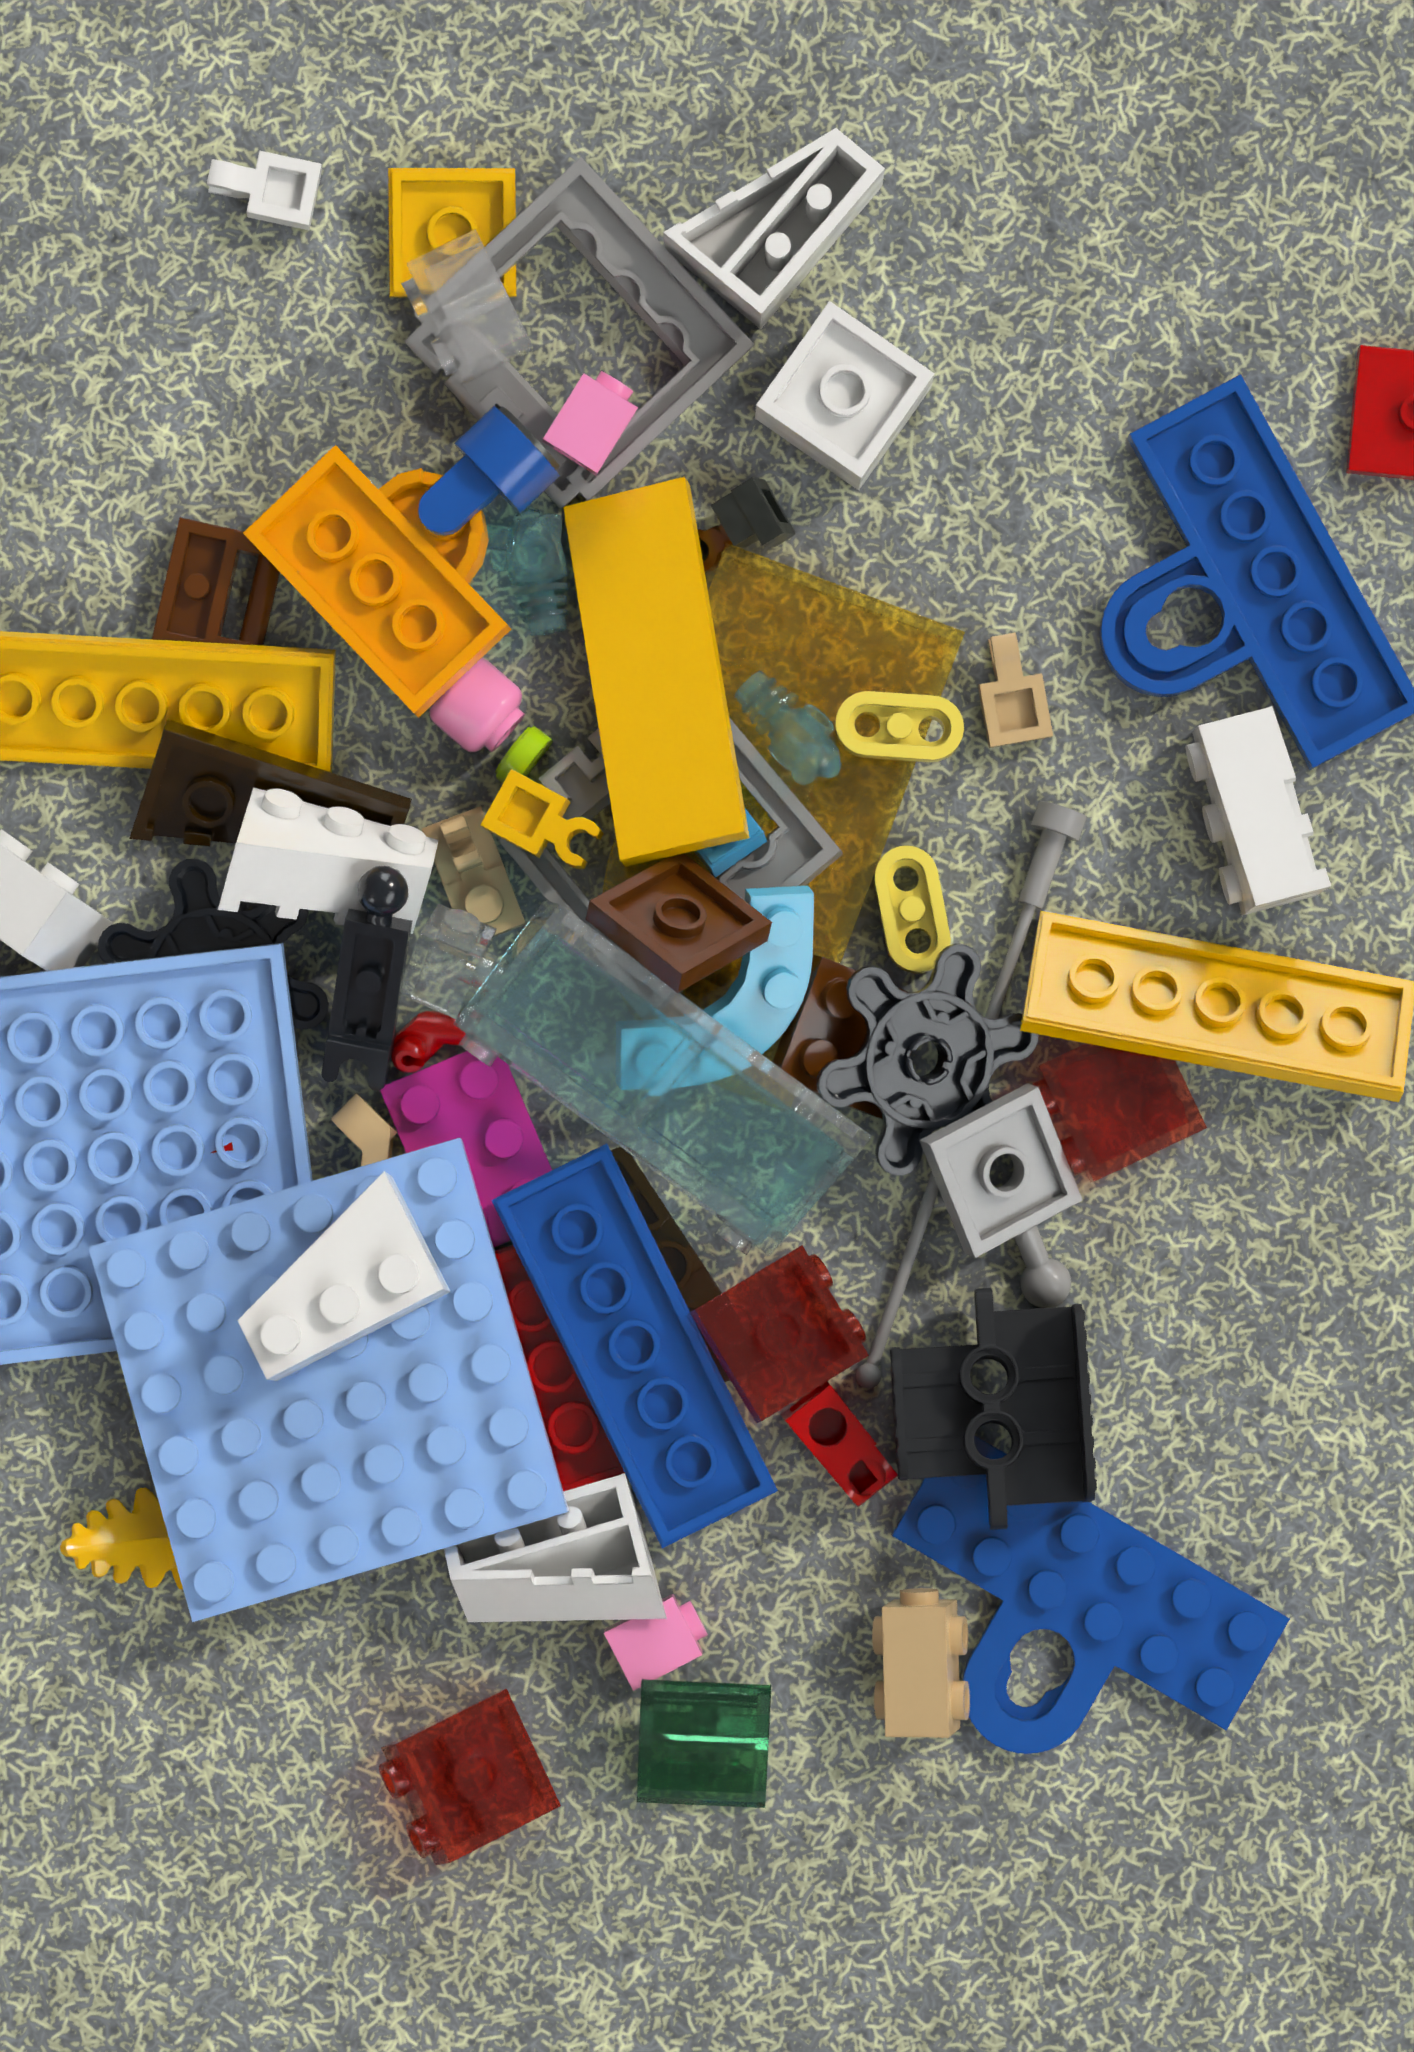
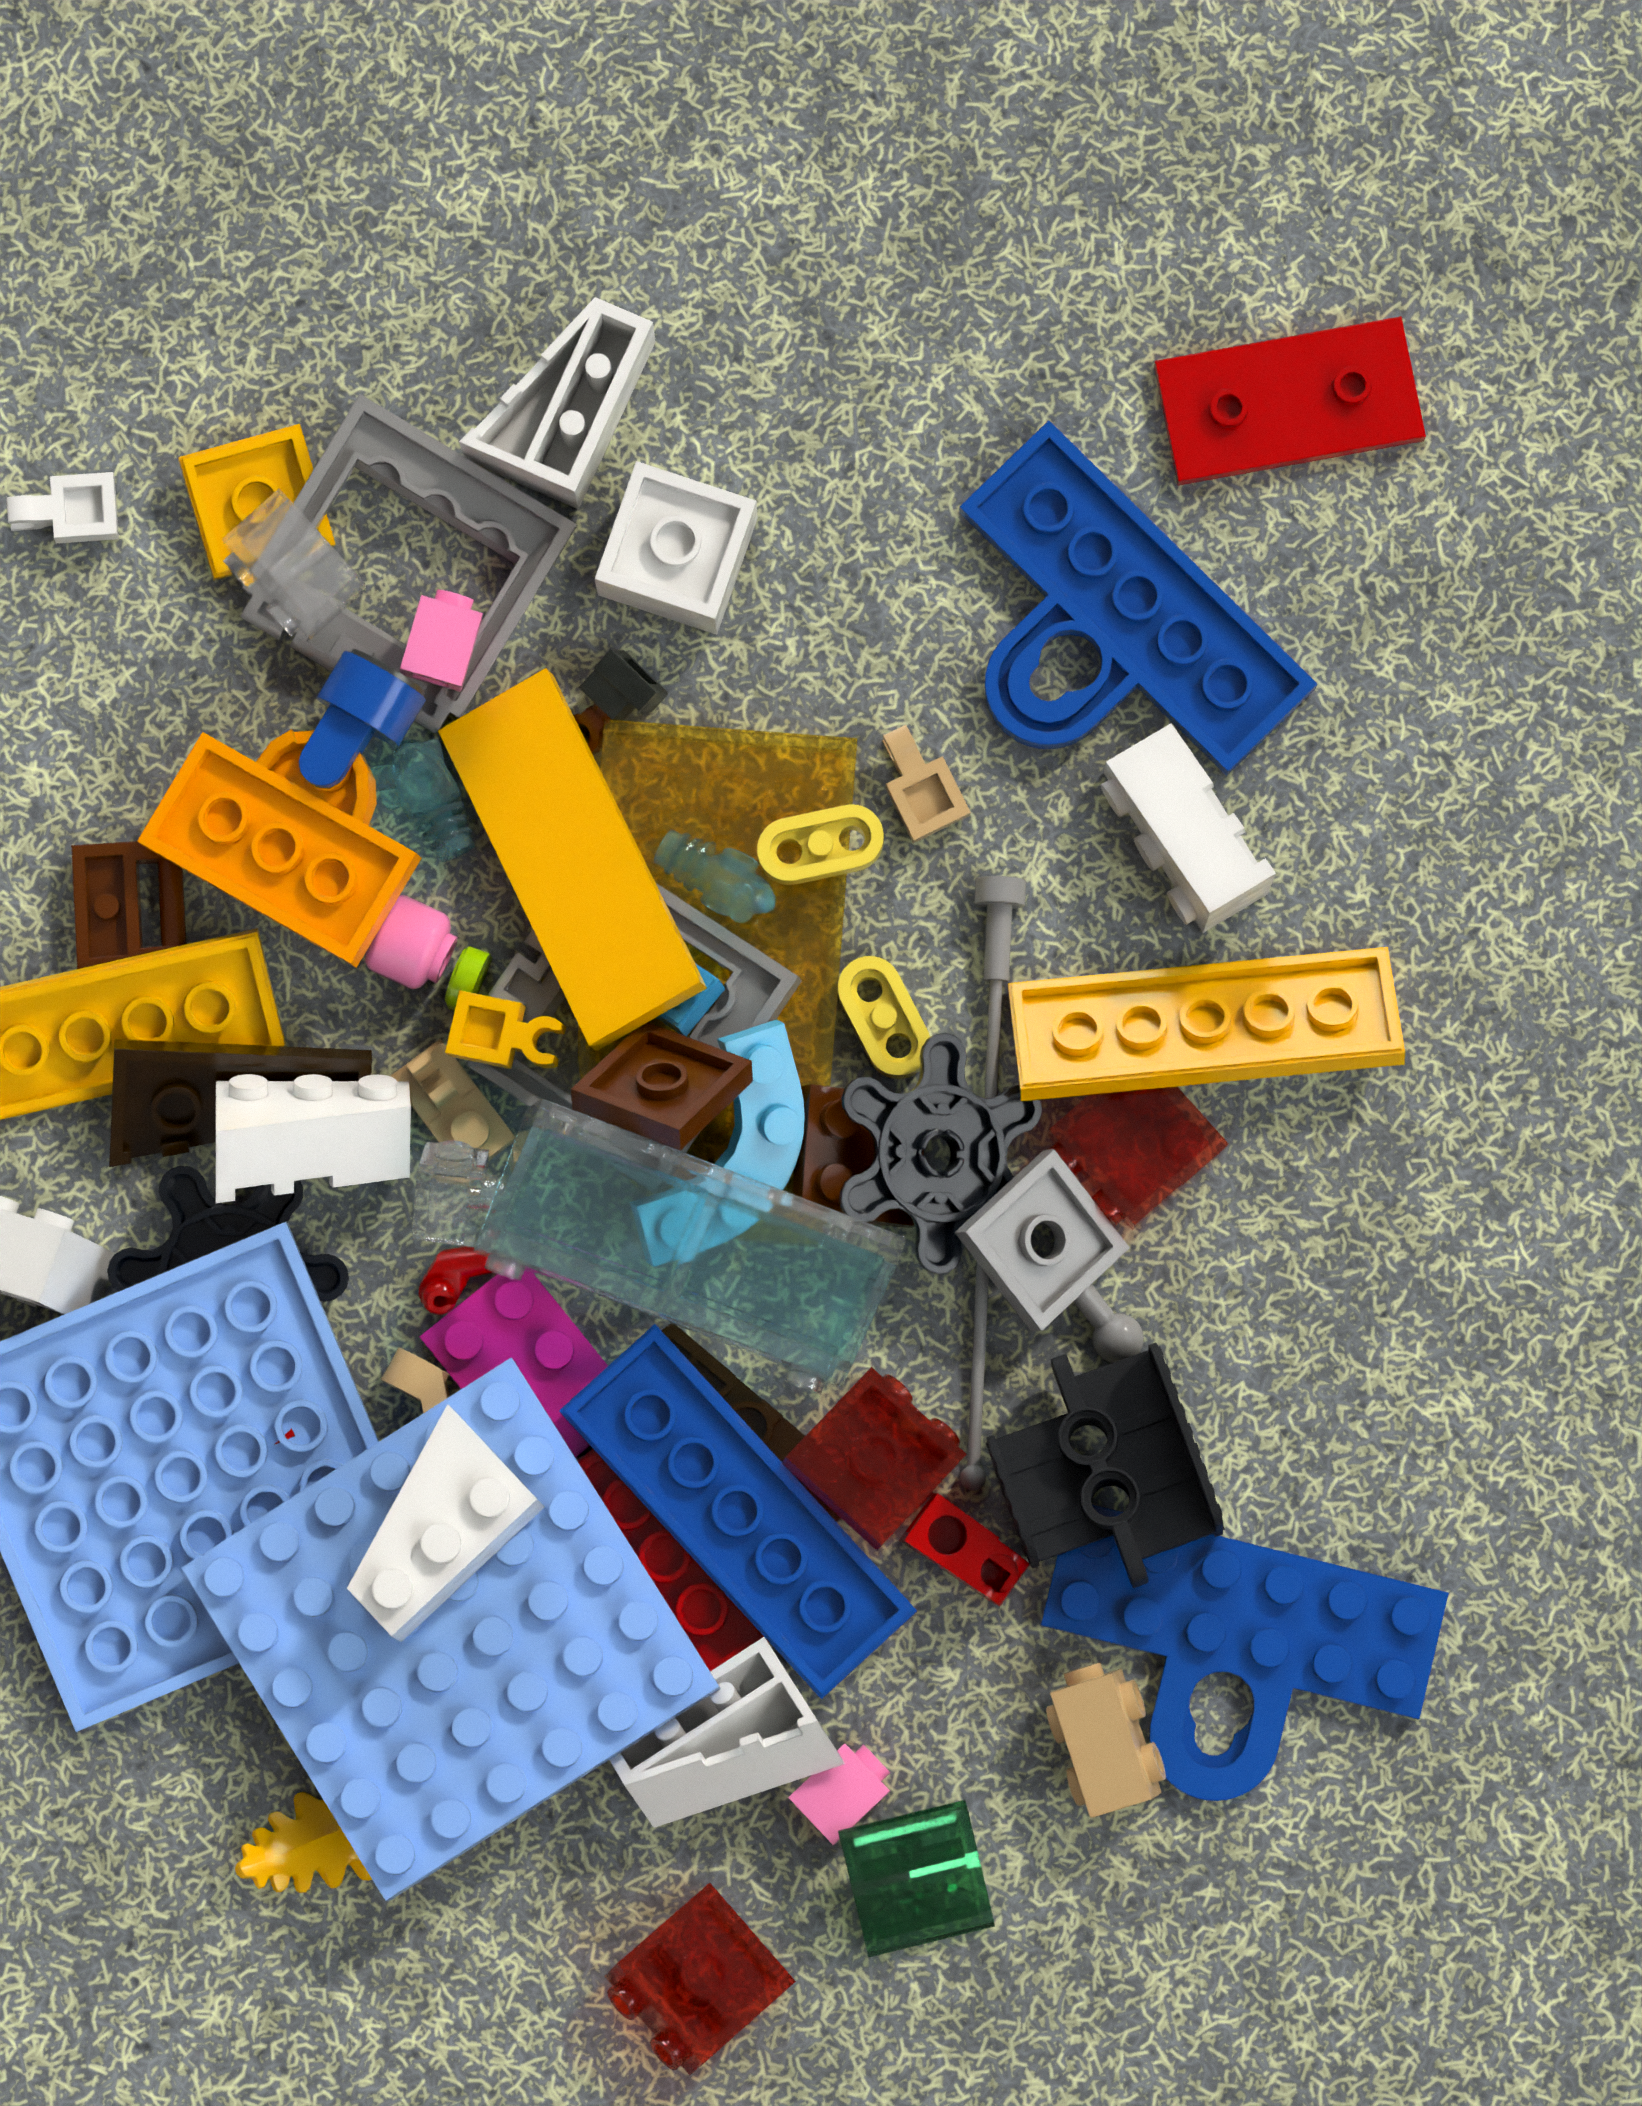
camera: 15 degrees left, 5 degrees down
black plate [321,866,412,1091] -> none

